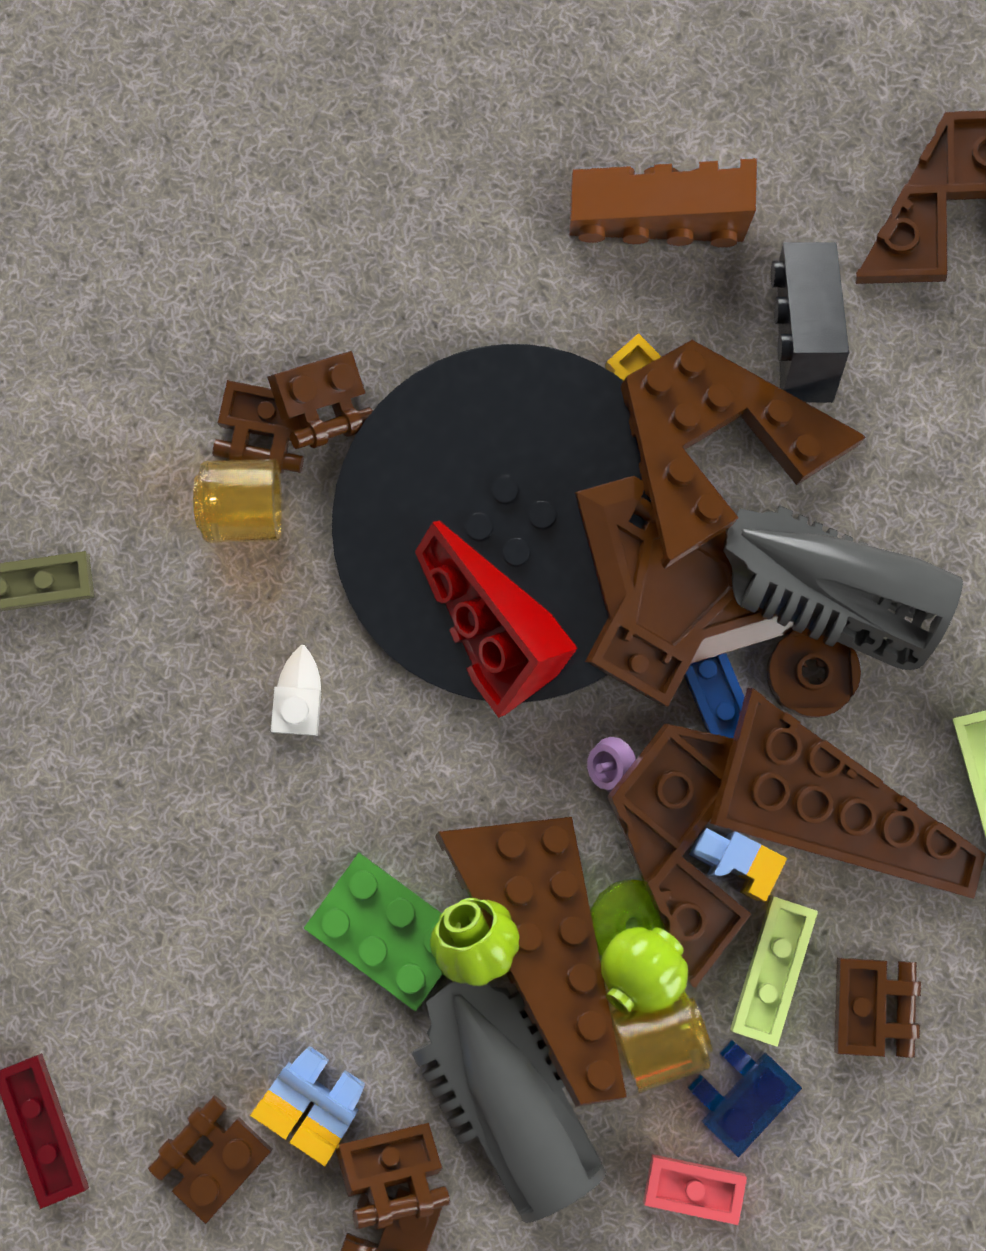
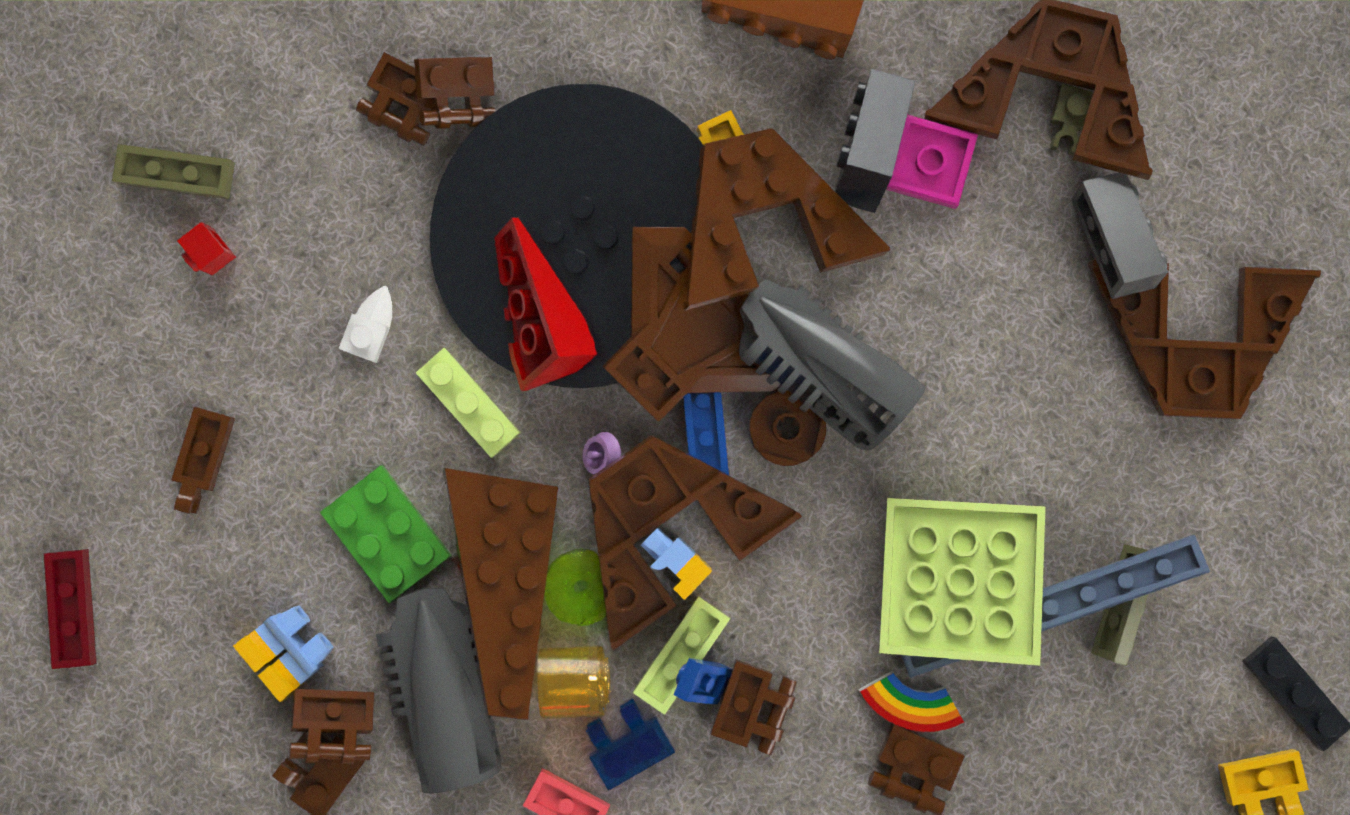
camera: 15 degrees right, 5 degrees up
reddish brown plate [148,1096,273,1224] -> none
clear yellow piece [193,459,282,543] -> none
lime plant [430,898,519,986] -> none
lime plant [601,927,688,1015] -> none
reddish brown wing [710,688,986,899] -> none
none -> reddish brown plate [171,407,235,514]
none -> red plate [177,222,236,276]
none -> yellowish green plate [416,348,521,458]
none -> blue plate [673,658,732,705]
none -> dark pink plate [886,115,978,209]

